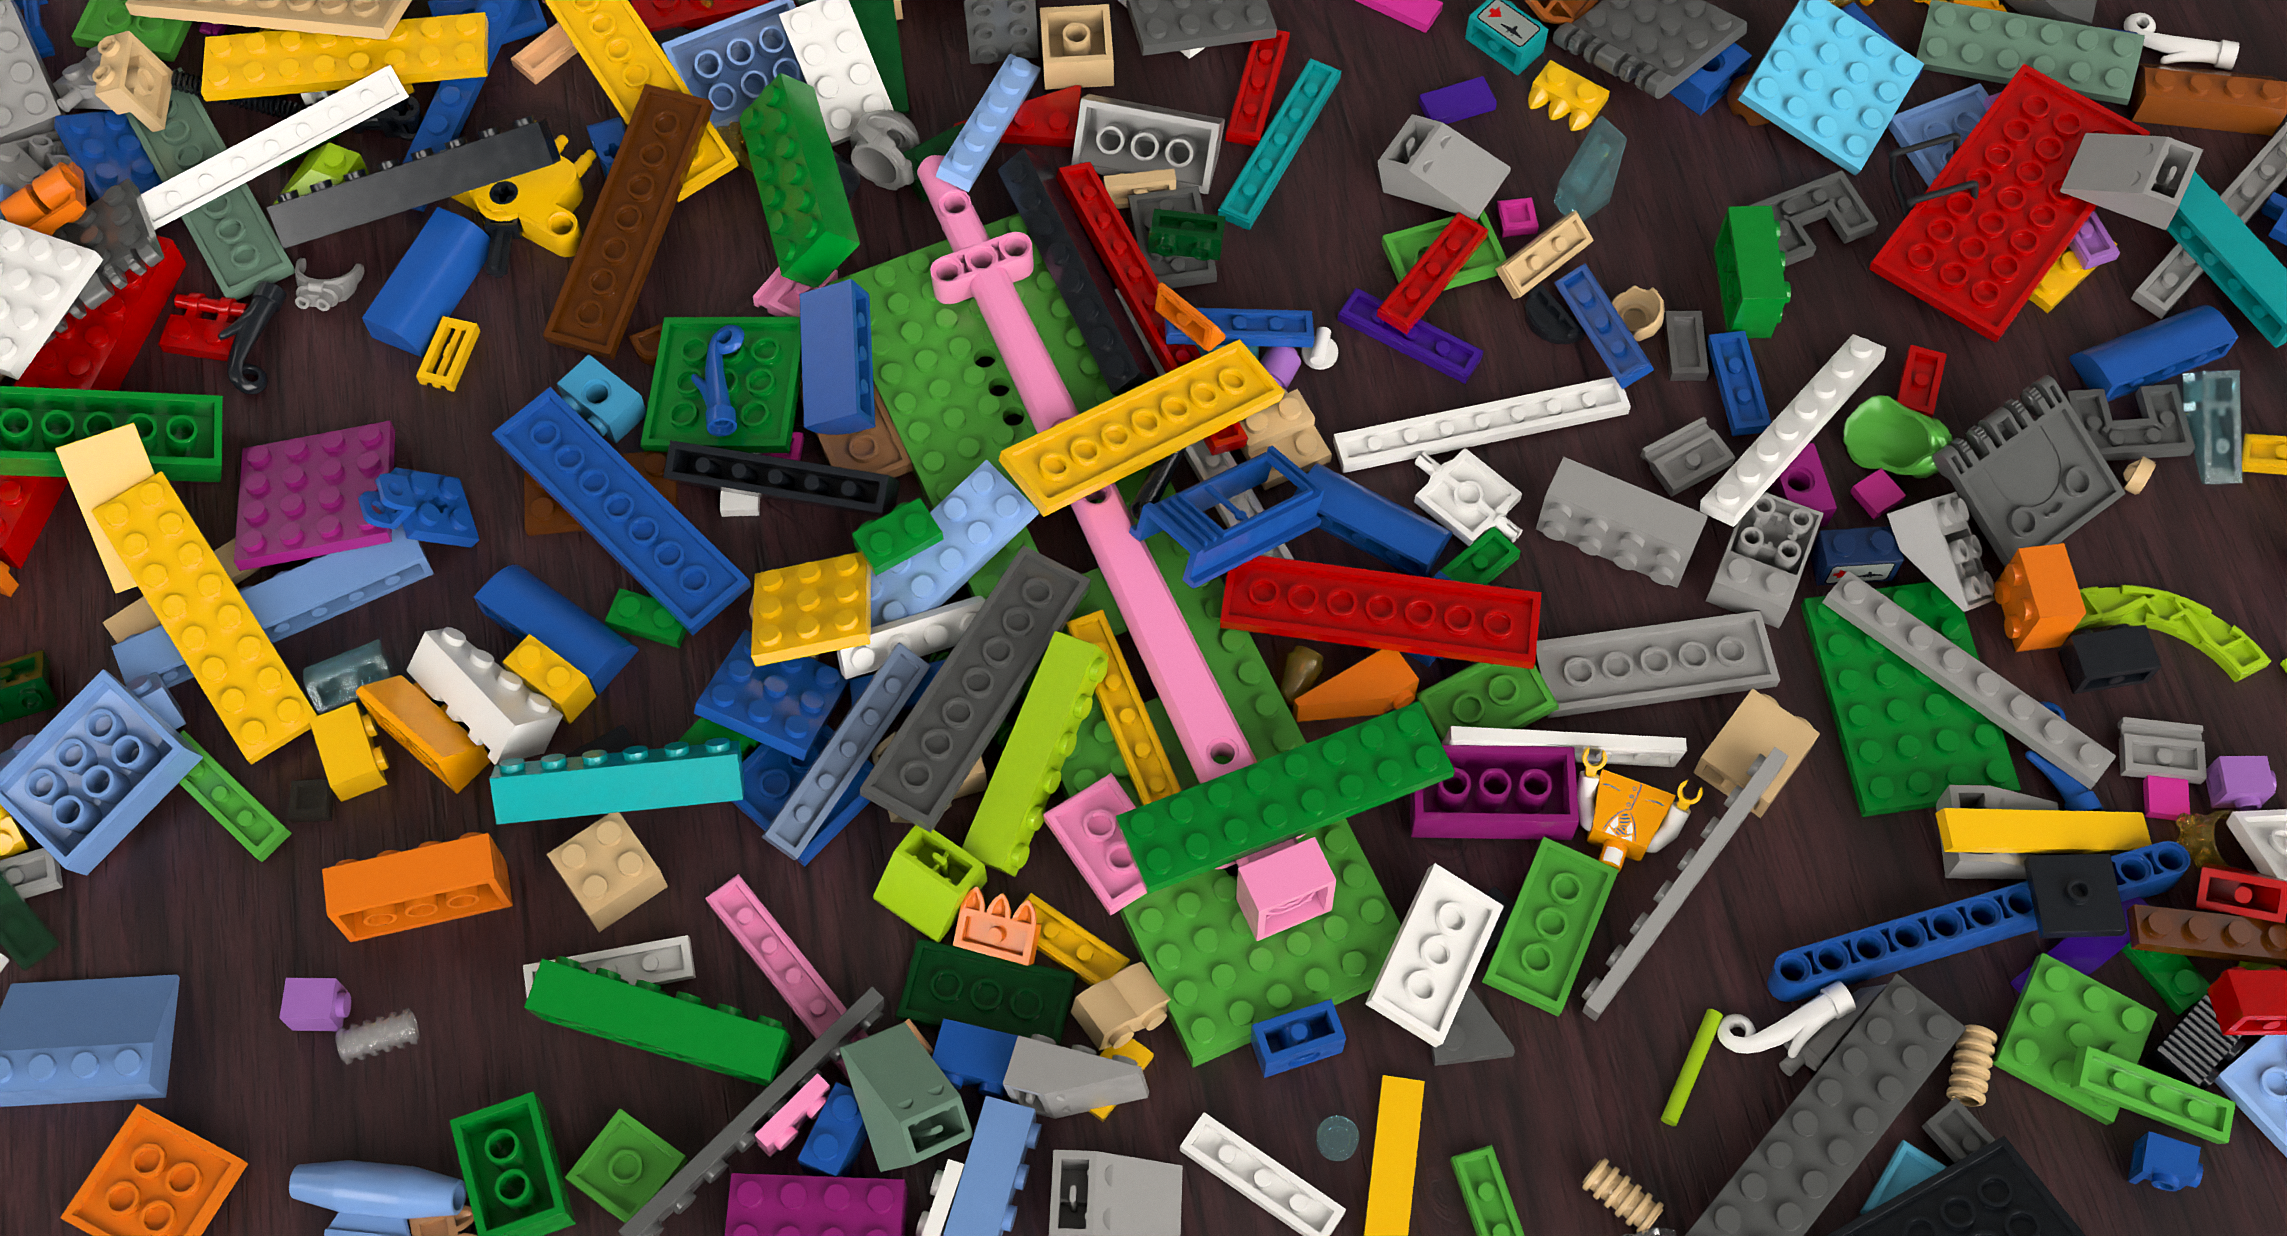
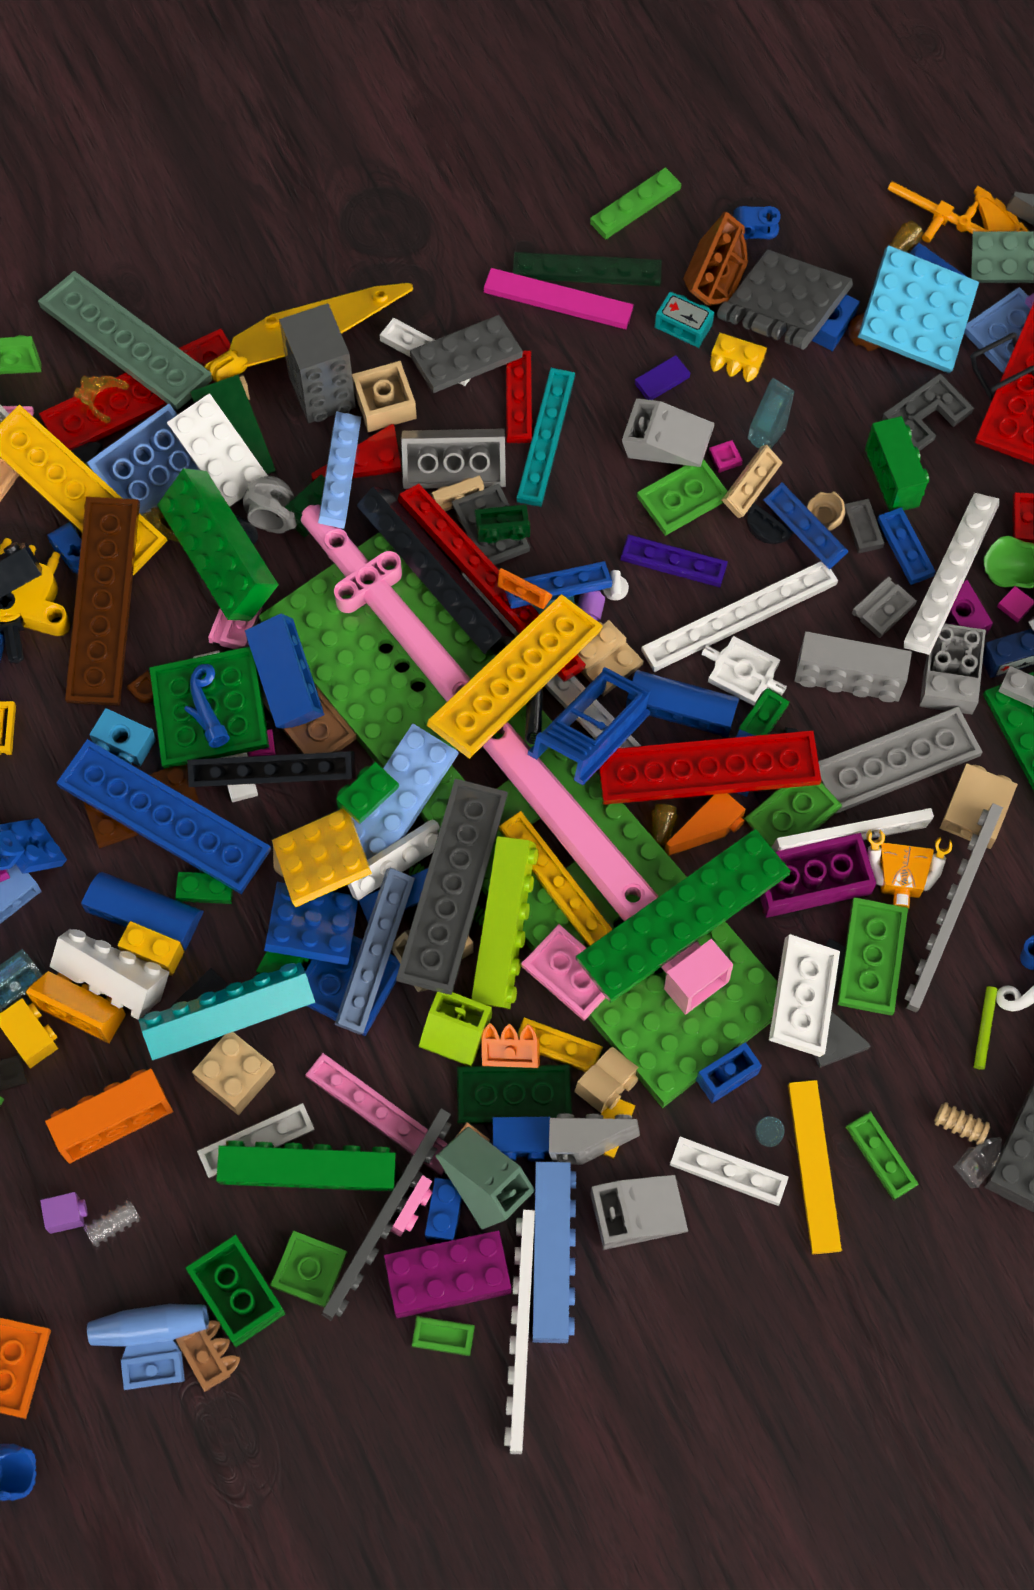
camera: 15 degrees left, 5 degrees up
red tile [1377,212,1488,335] -> none

